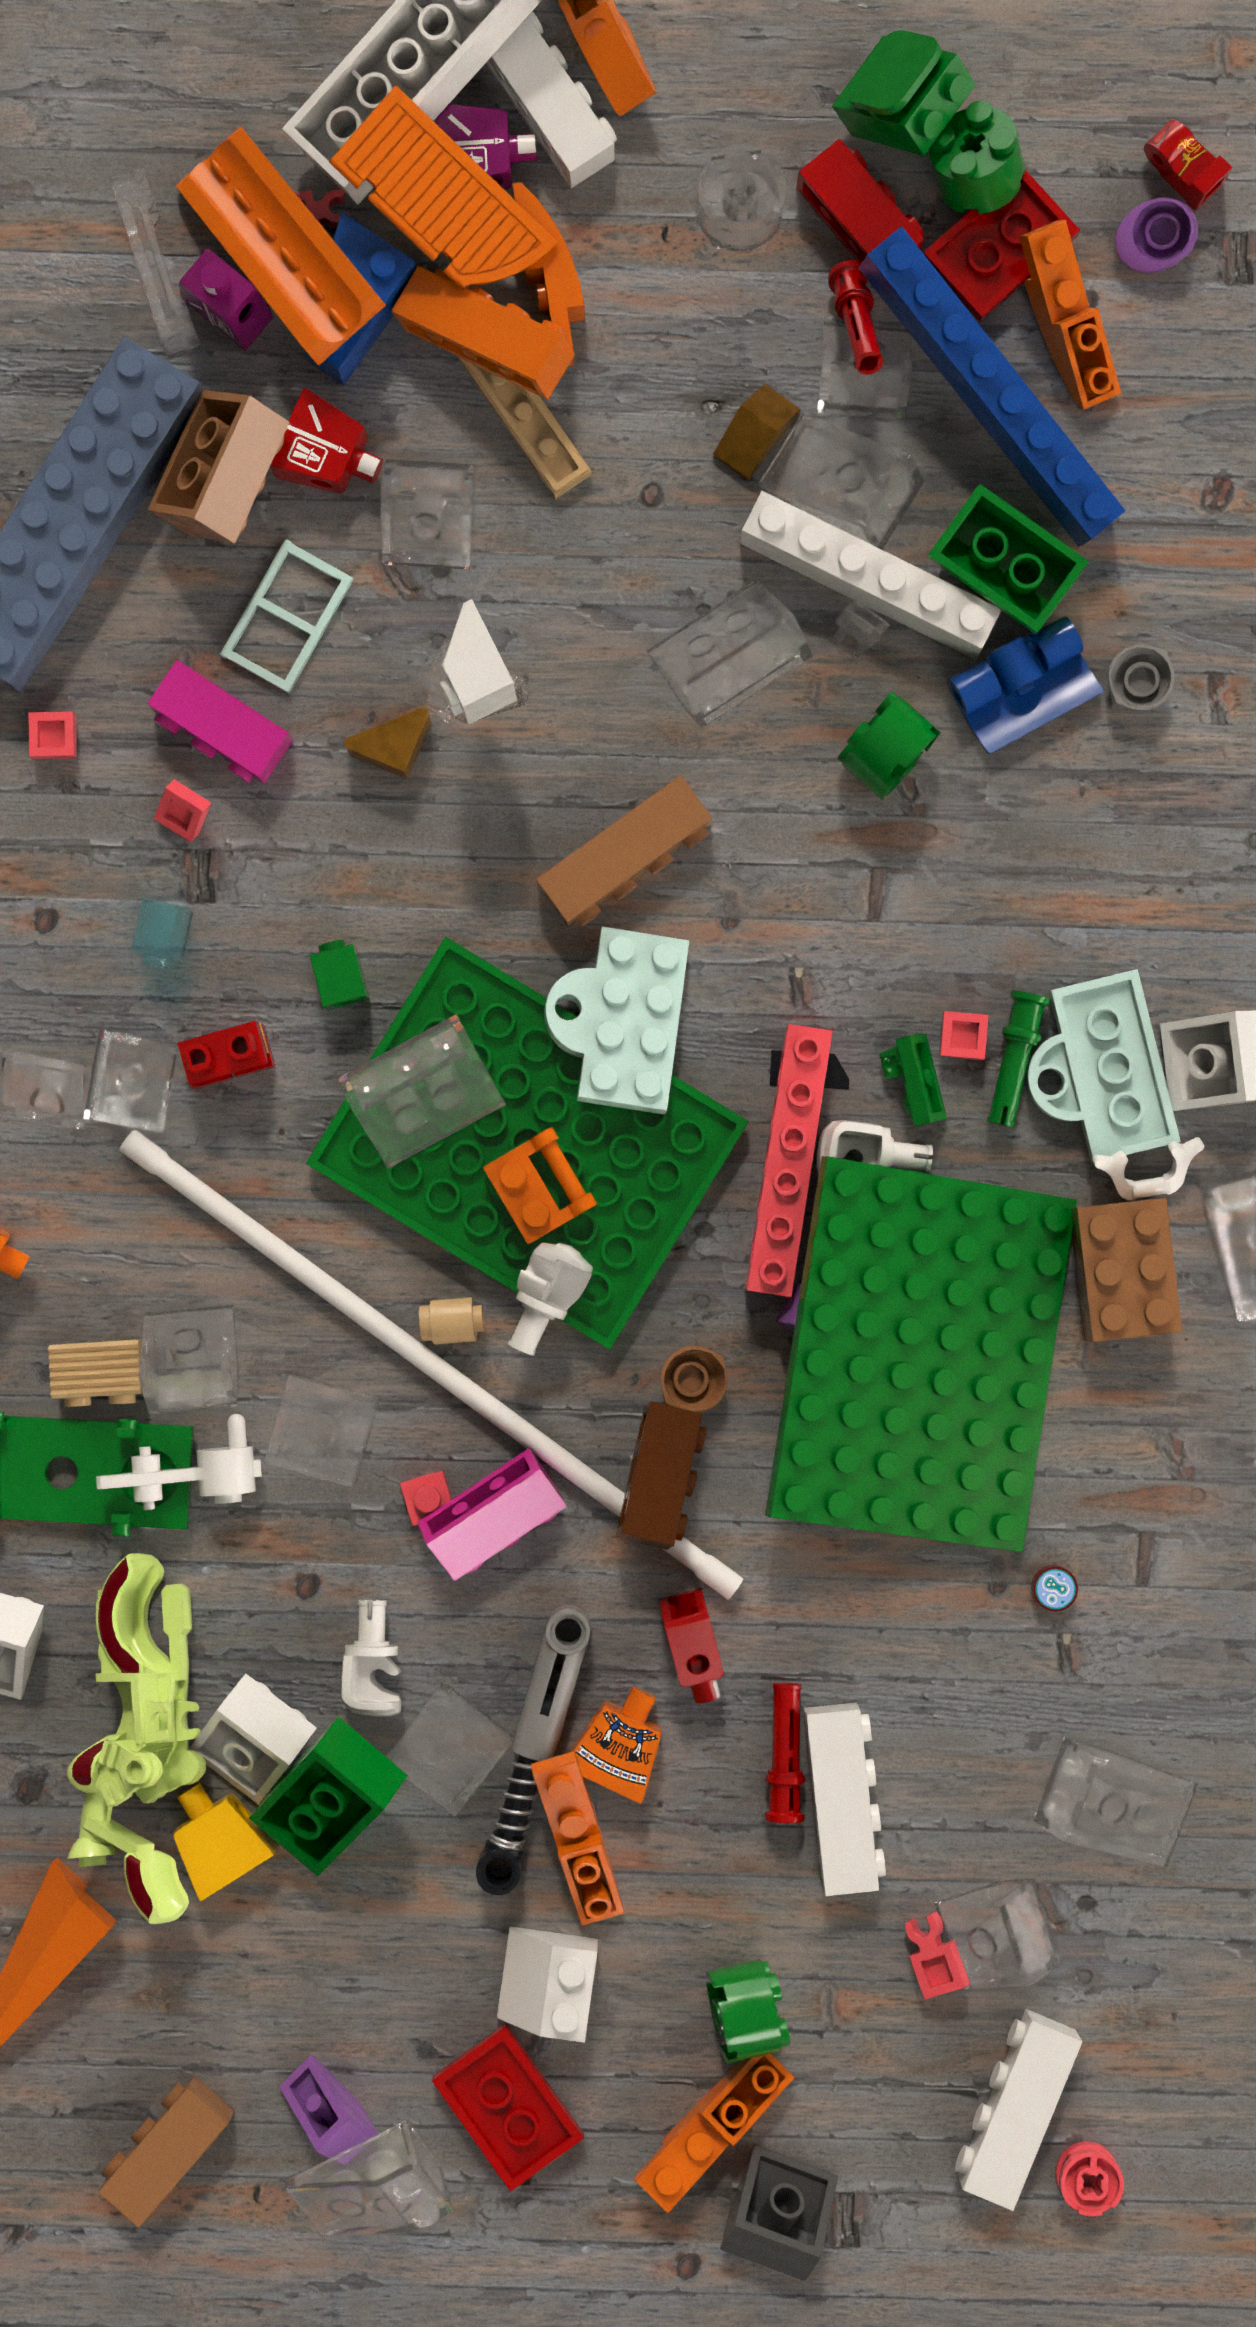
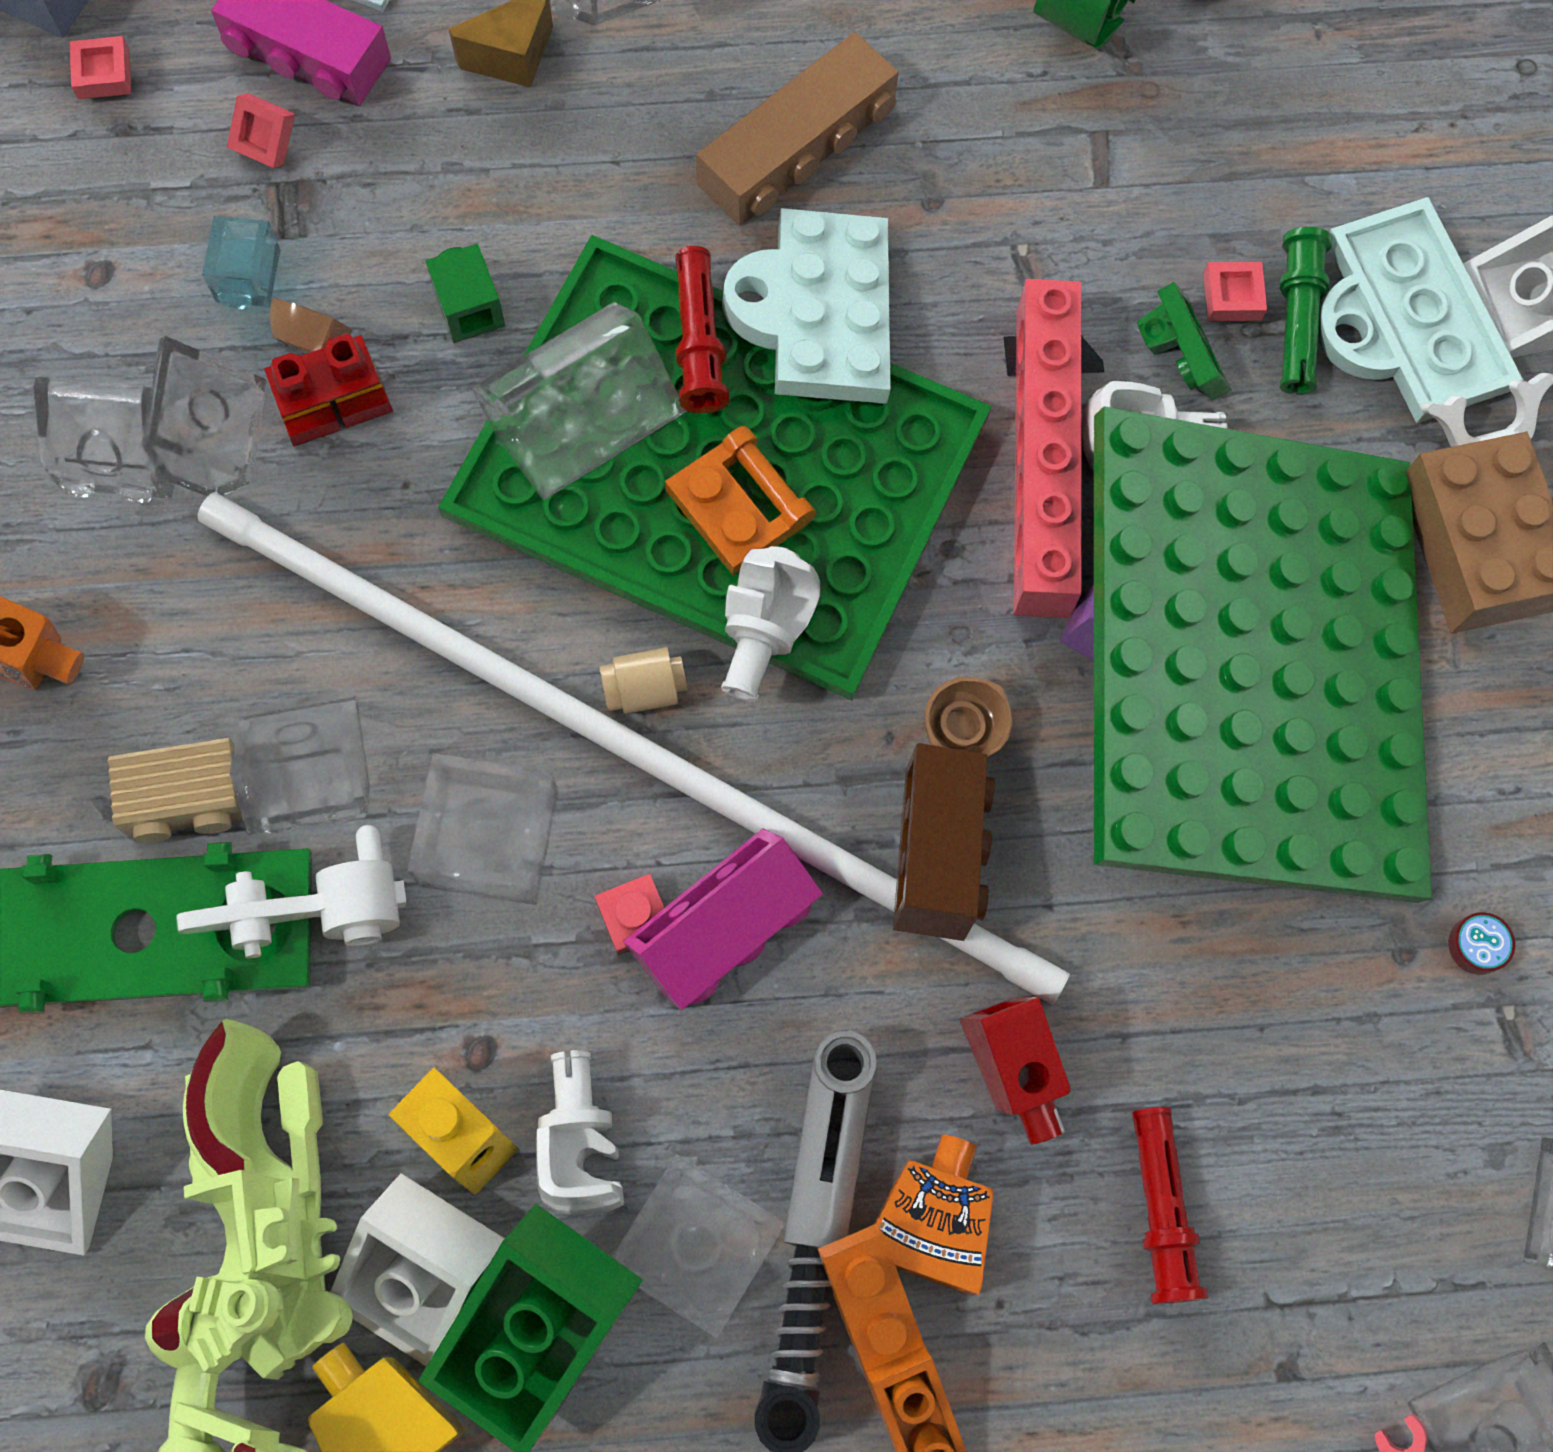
camera: 10 degrees left, 15 degrees down
white brick [804,1702,886,1896] -> none
none -> medium nougat hat [270,298,353,353]
none -> yellow torso [388,1067,519,1196]
none -> red pin [675,246,729,414]

